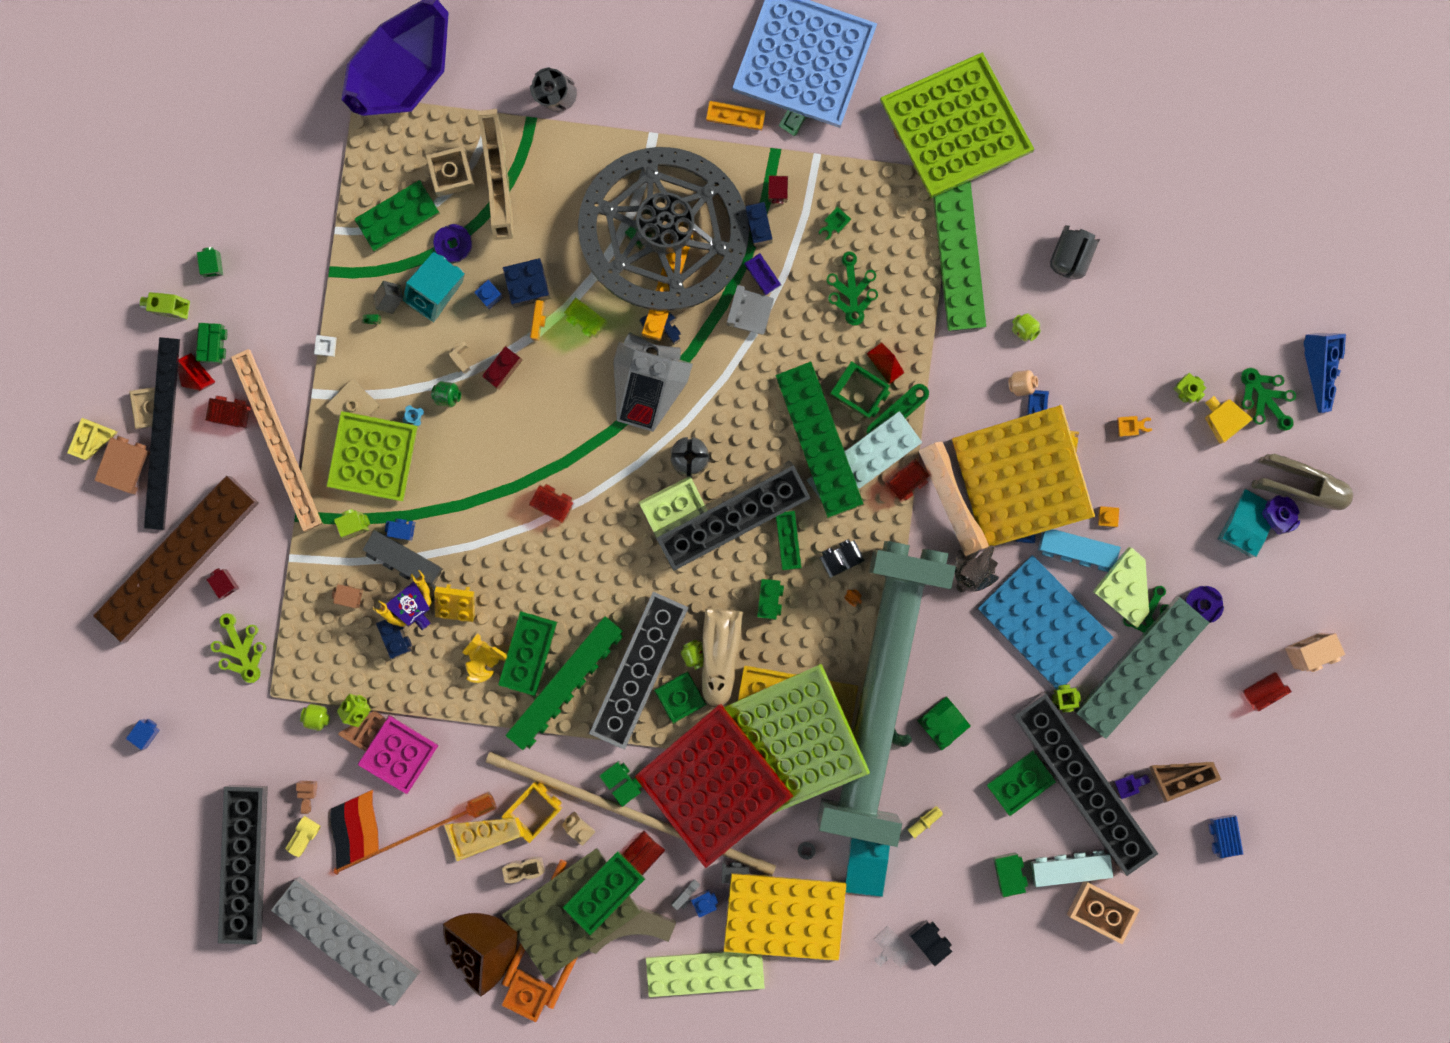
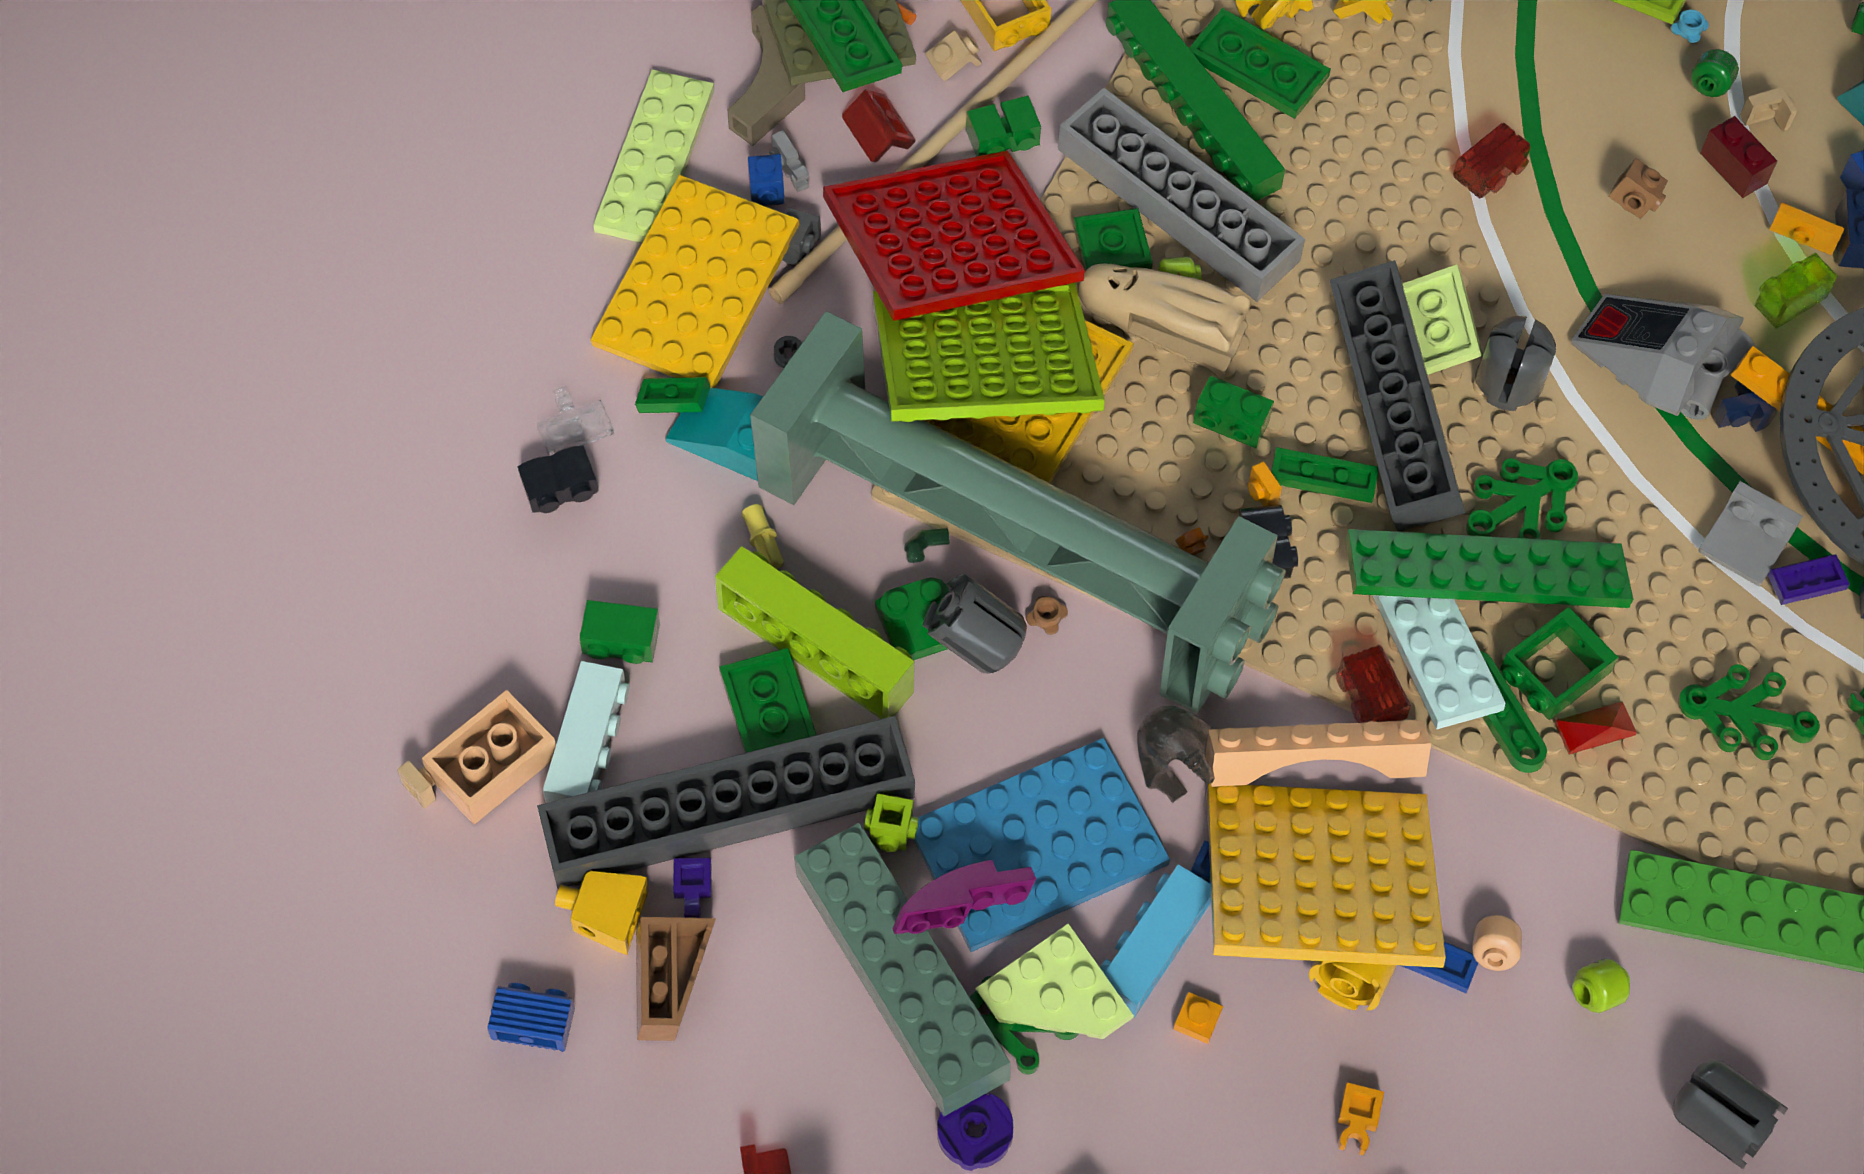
camera: 100 degrees right, 25 degrees down
none -> tan plate [397,760,436,809]
none -> yellow torso [555,871,649,955]
none -> green plate [635,377,711,413]
none -> lime brick [715,546,915,719]
none -> magenta slope [892,860,1036,934]
none -> dark grey cylinder [923,573,1027,674]
none -> medium nougat plate [1026,596,1068,635]
none -> light orange plate [1247,461,1282,506]
none -> green plant [1466,458,1578,539]
none -> medium nougat brick [1608,158,1668,219]

